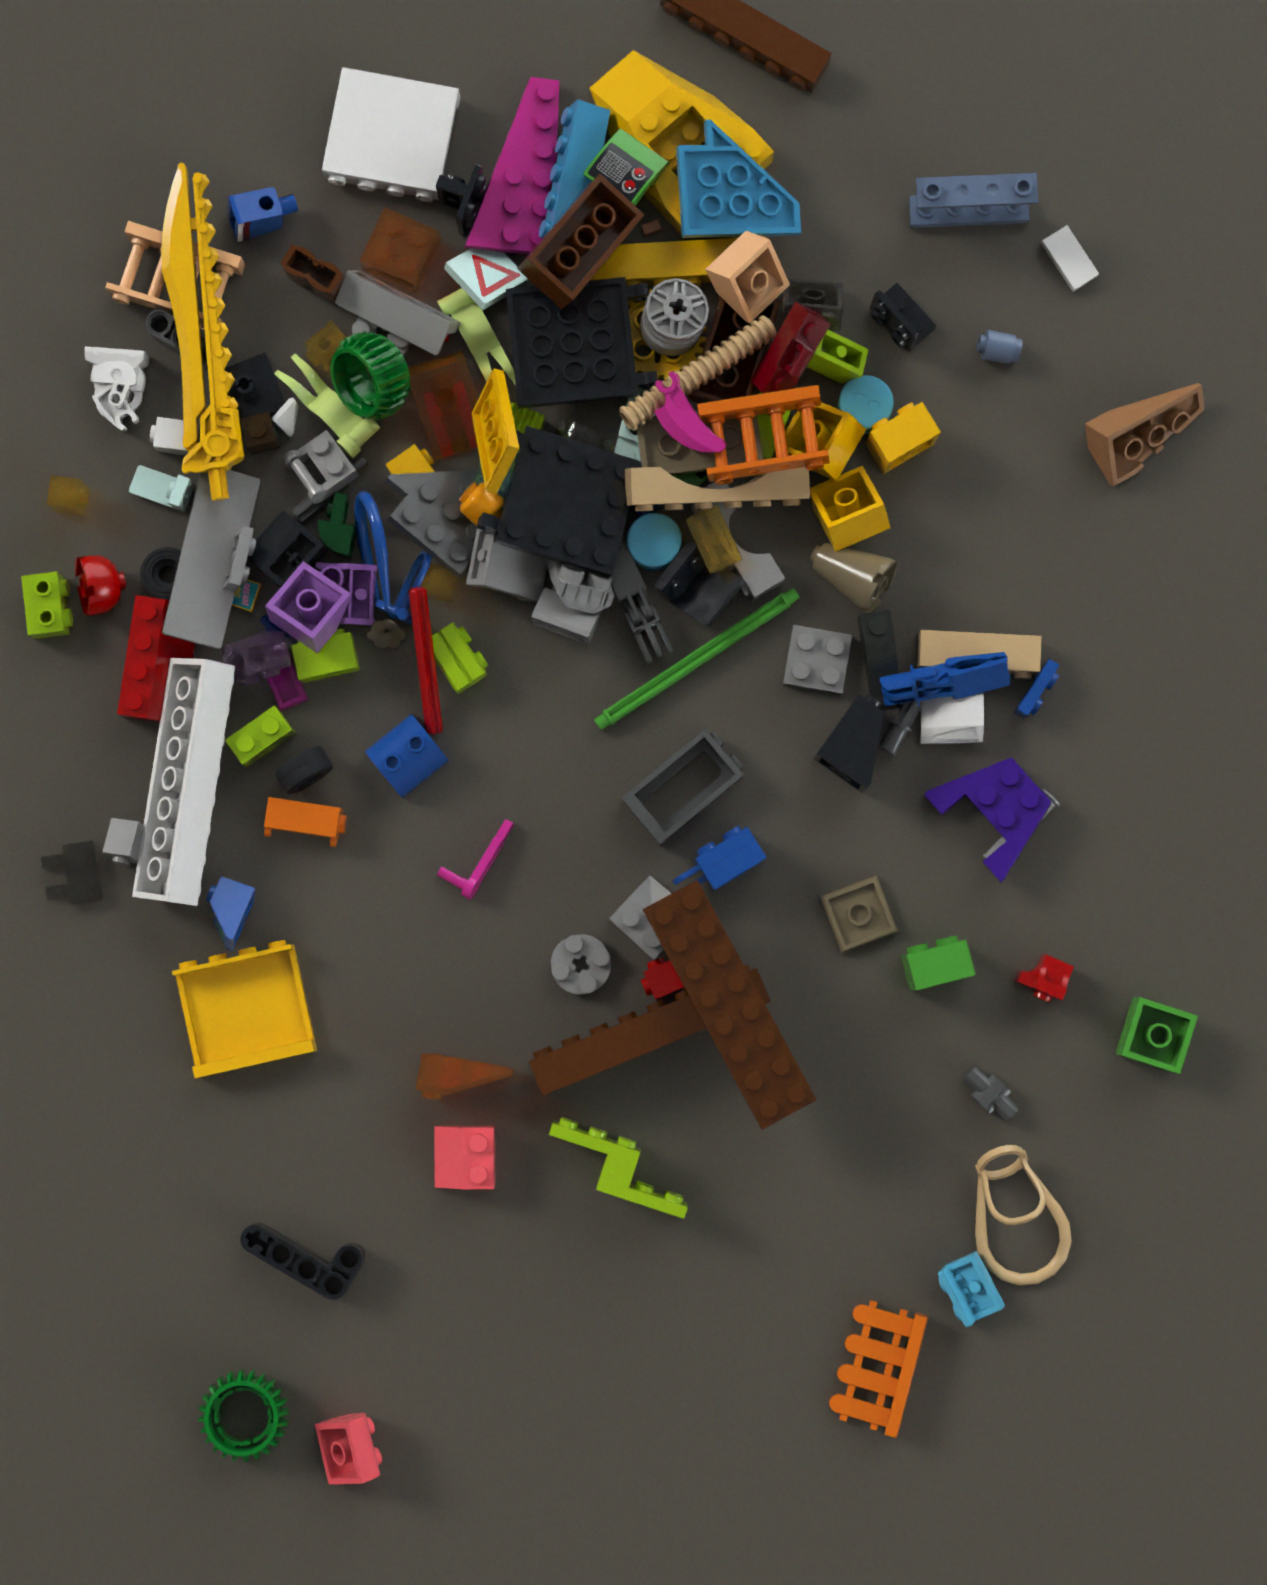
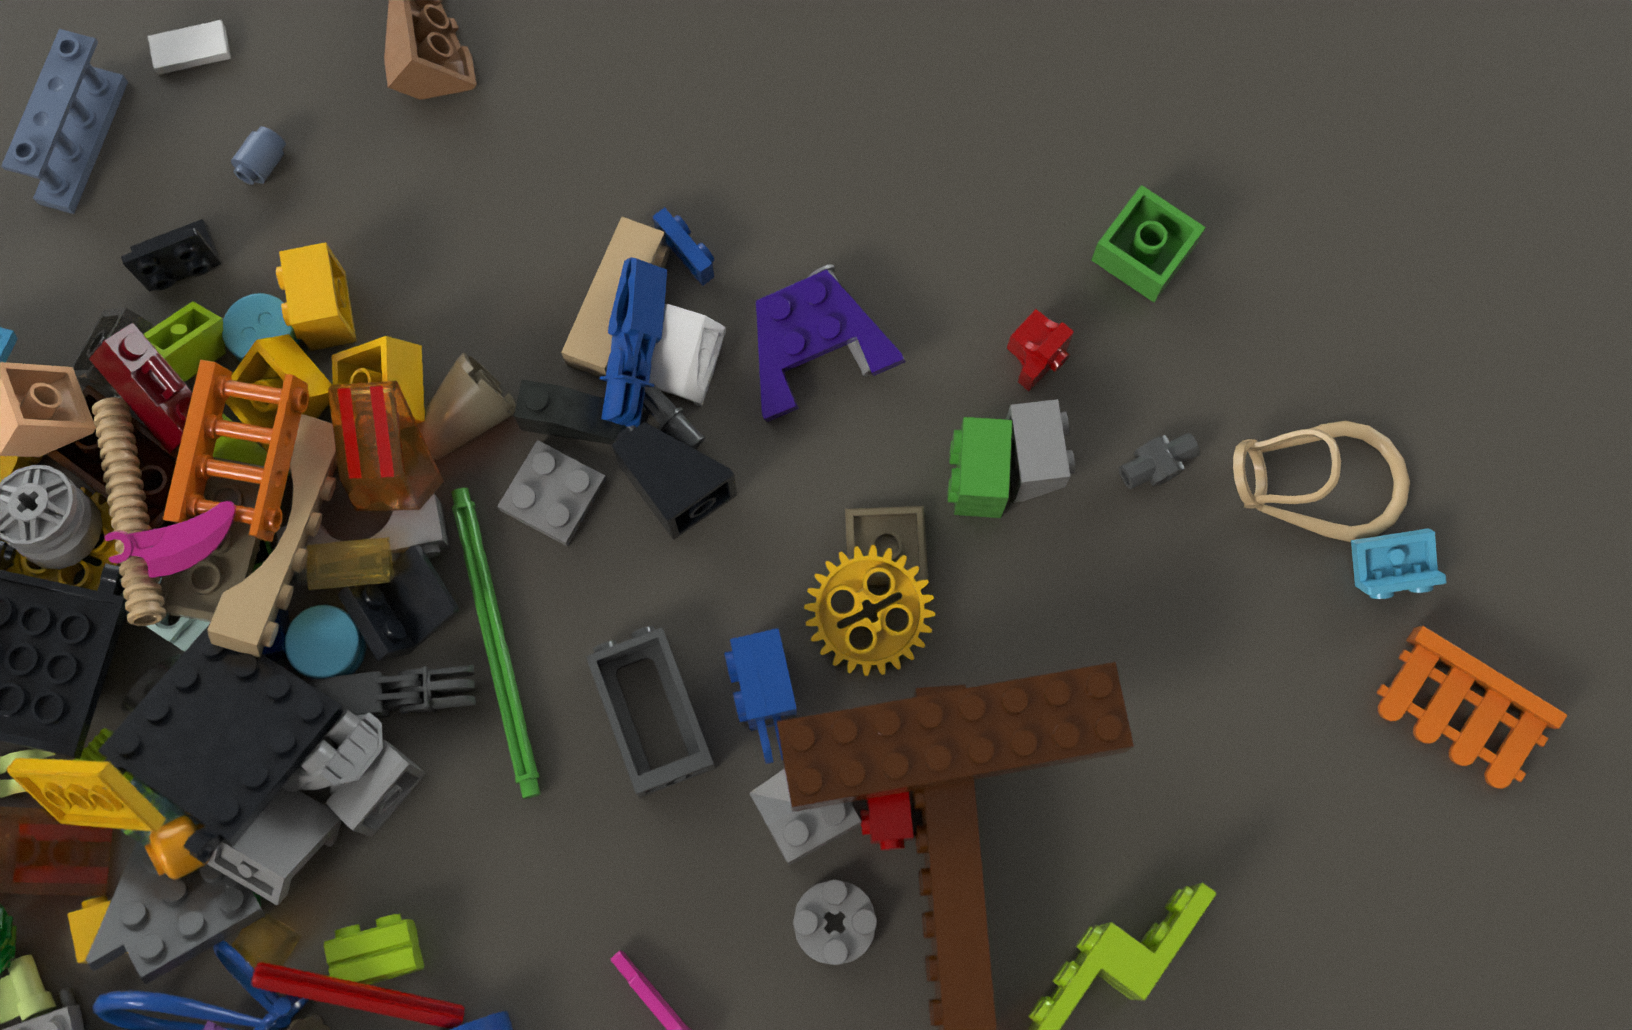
camera: 70 degrees left, 10 degrees down
none -> clear orange slope [328,381,444,511]
none -> yellow gear [804,545,935,676]
none -> light grey slope [1005,399,1075,503]

